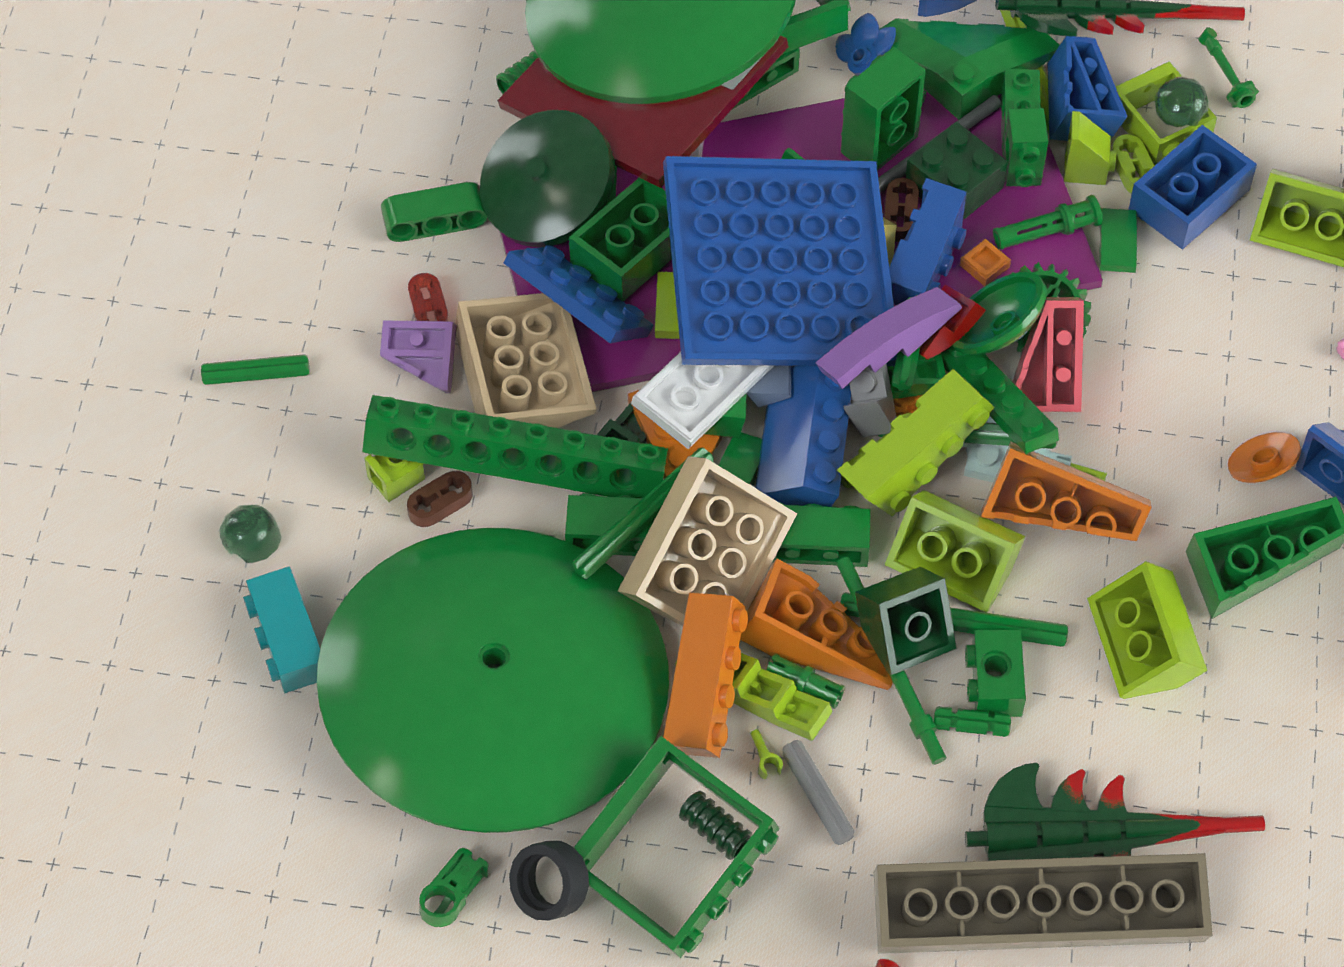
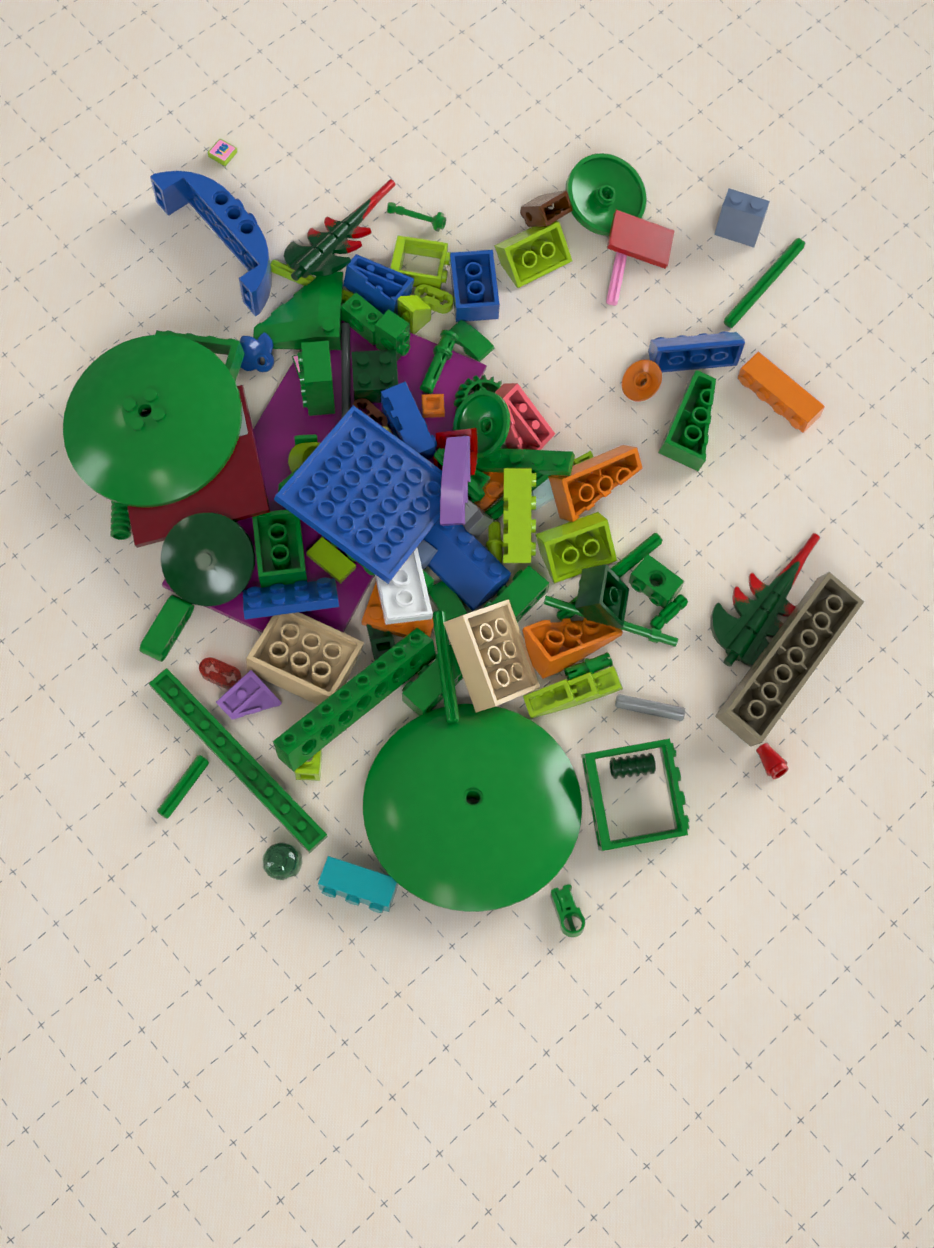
camera: 55 degrees left, 10 degrees up
copper beam [407,471,473,527] -> none
black tyre [509,841,589,921] -> none
orange brick [663,592,748,758] -> none
lime hand [750,729,783,779] -> none
lime slope [1087,561,1208,699] -> none
clear green hair [1155,76,1209,127] -> none
none -> green plate [149,668,328,853]

